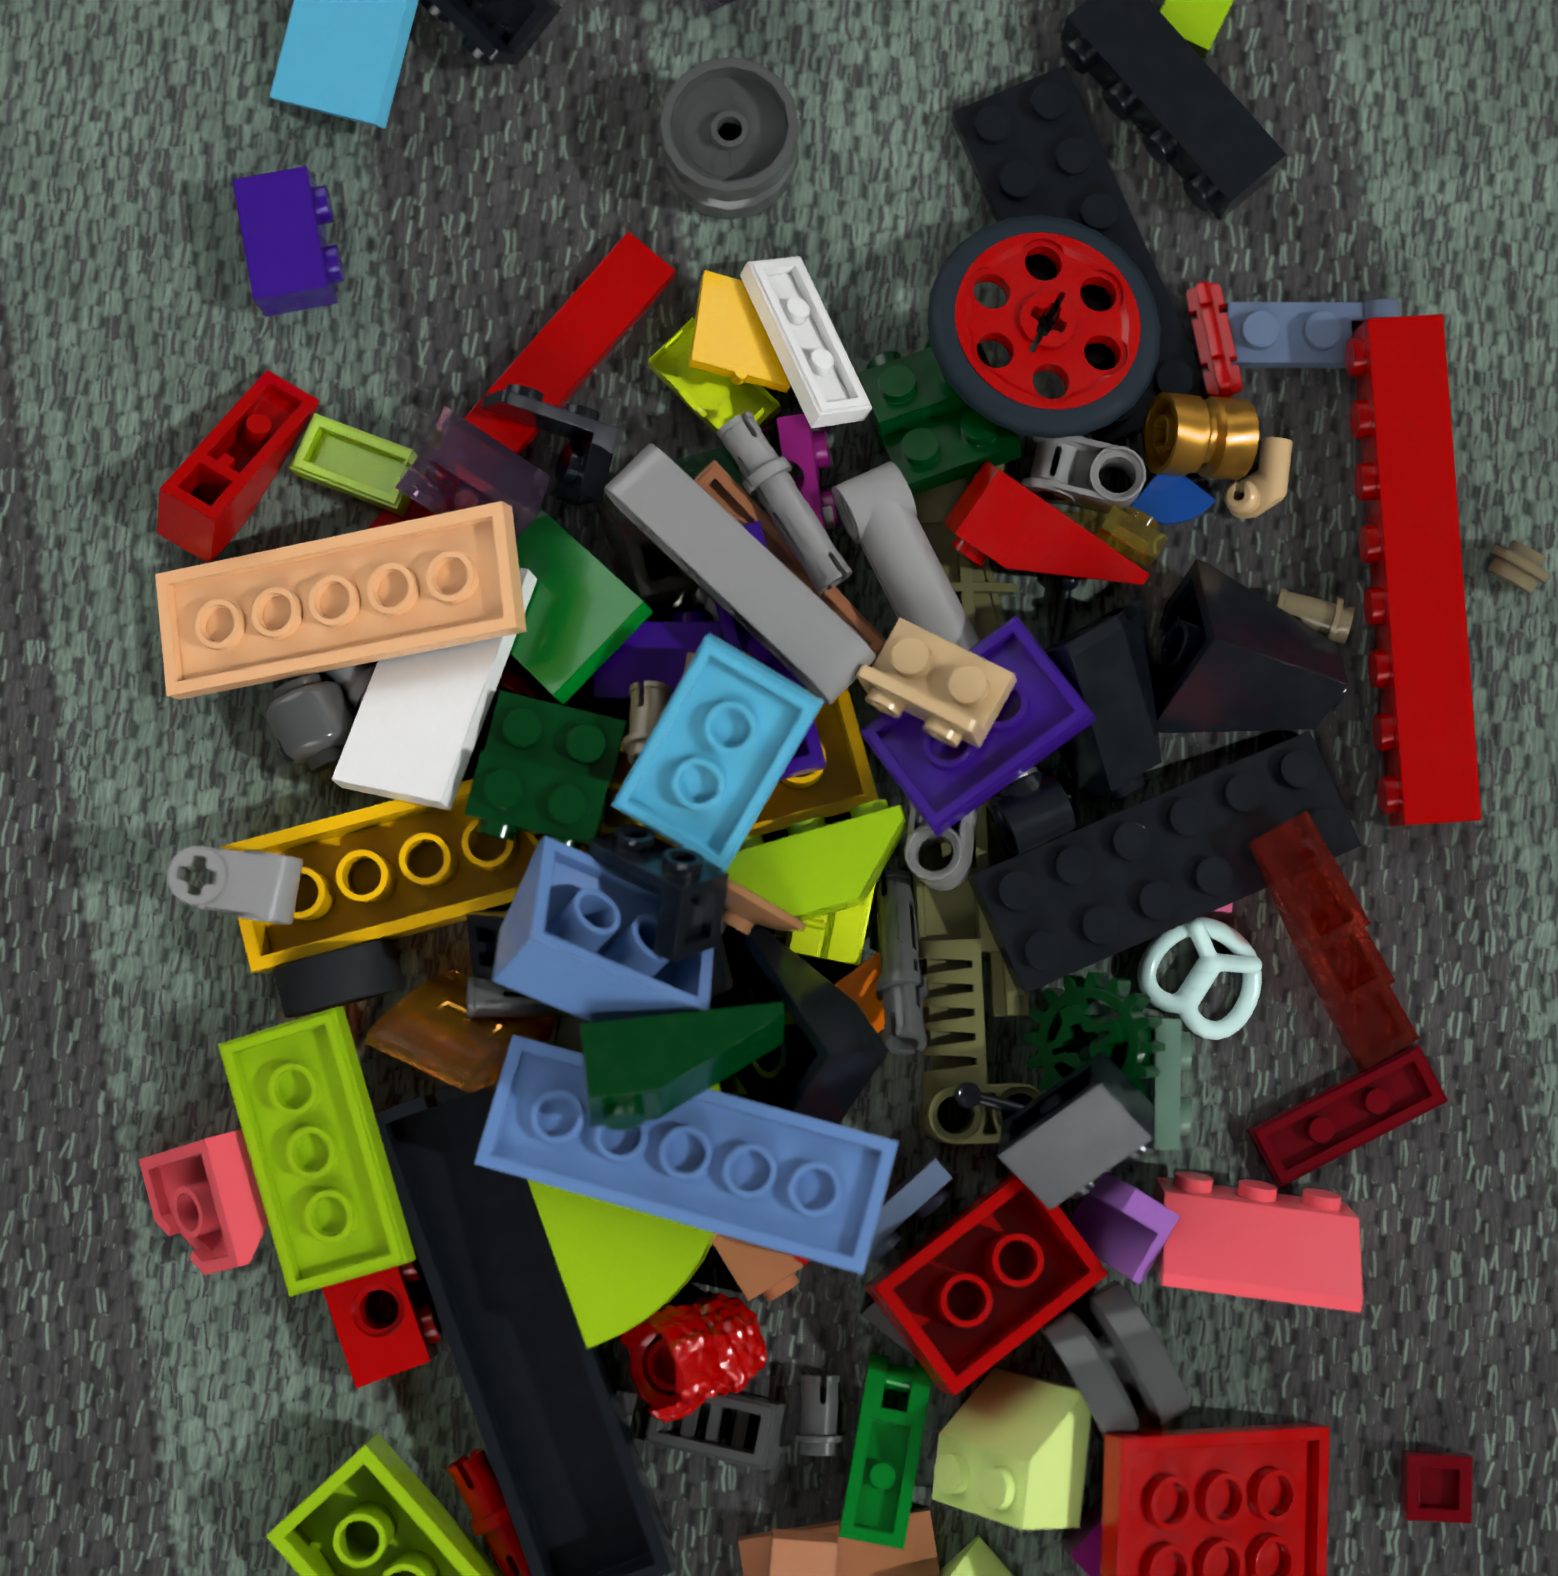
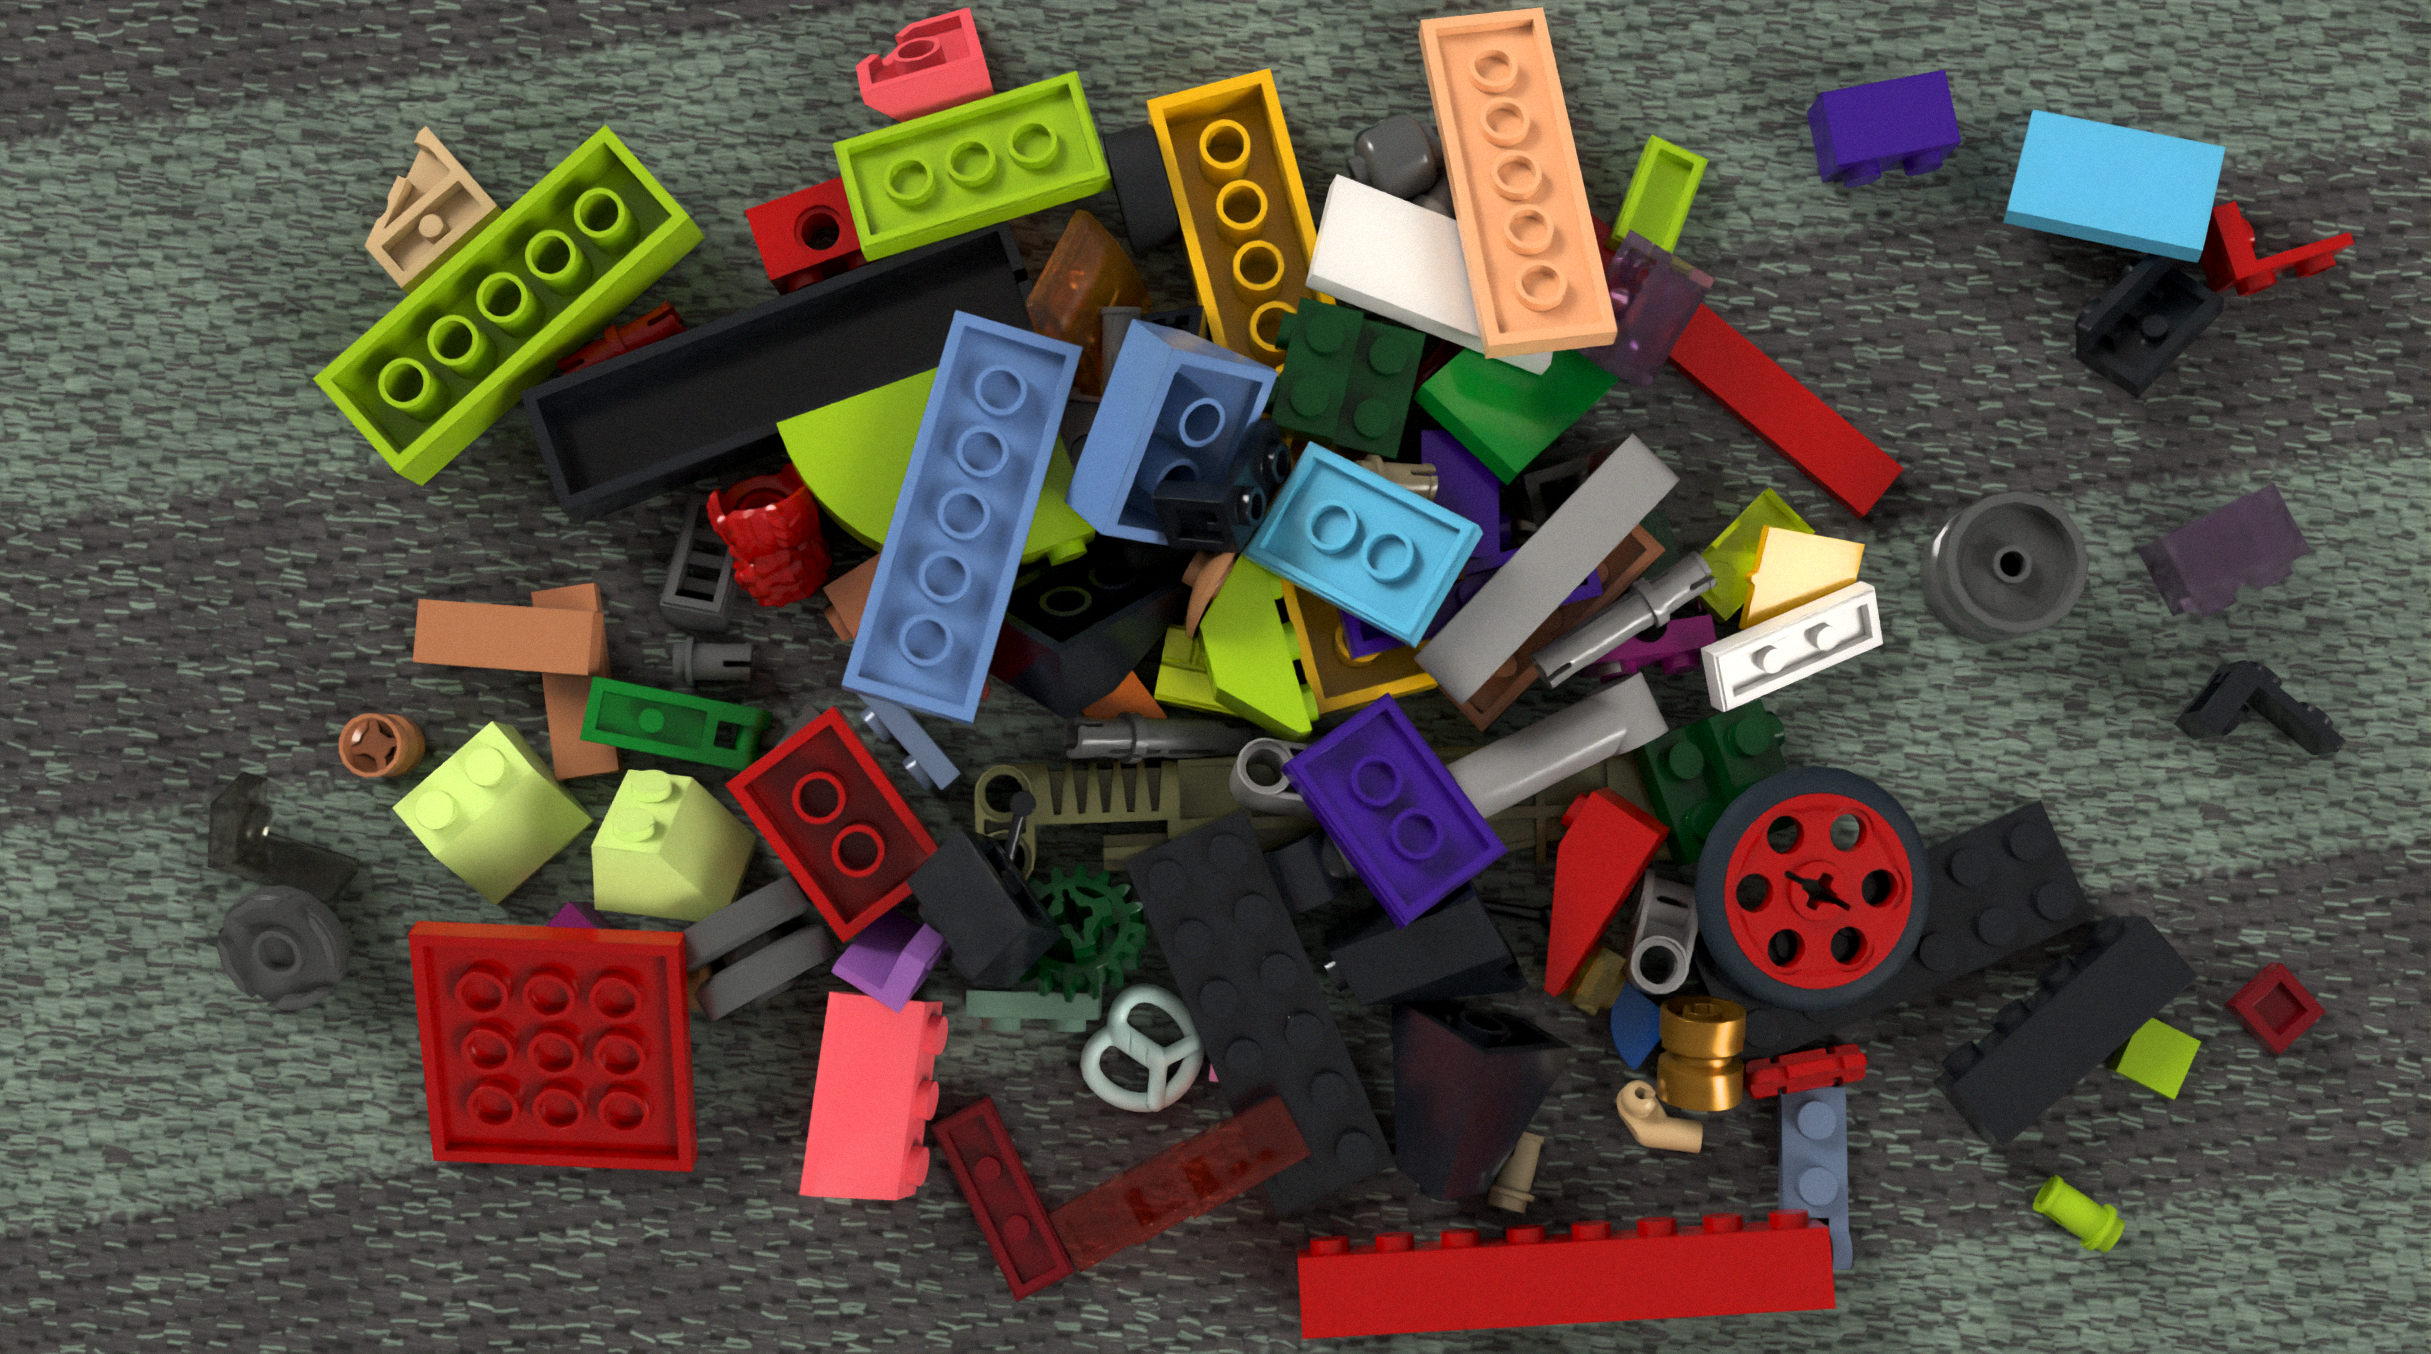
camera: 90 degrees right, 0 degrees up
red slope [157,370,320,563] -> none
light grey piece [167,846,303,925] -> none
black bracket [481,384,619,505] -> none
dark green slope [580,1002,785,1130] -> none
tan bracket [856,618,1017,748] -> none
dark red plate [1400,1450,1473,1523] -> none
none -> lime pin [2033,1174,2125,1253]

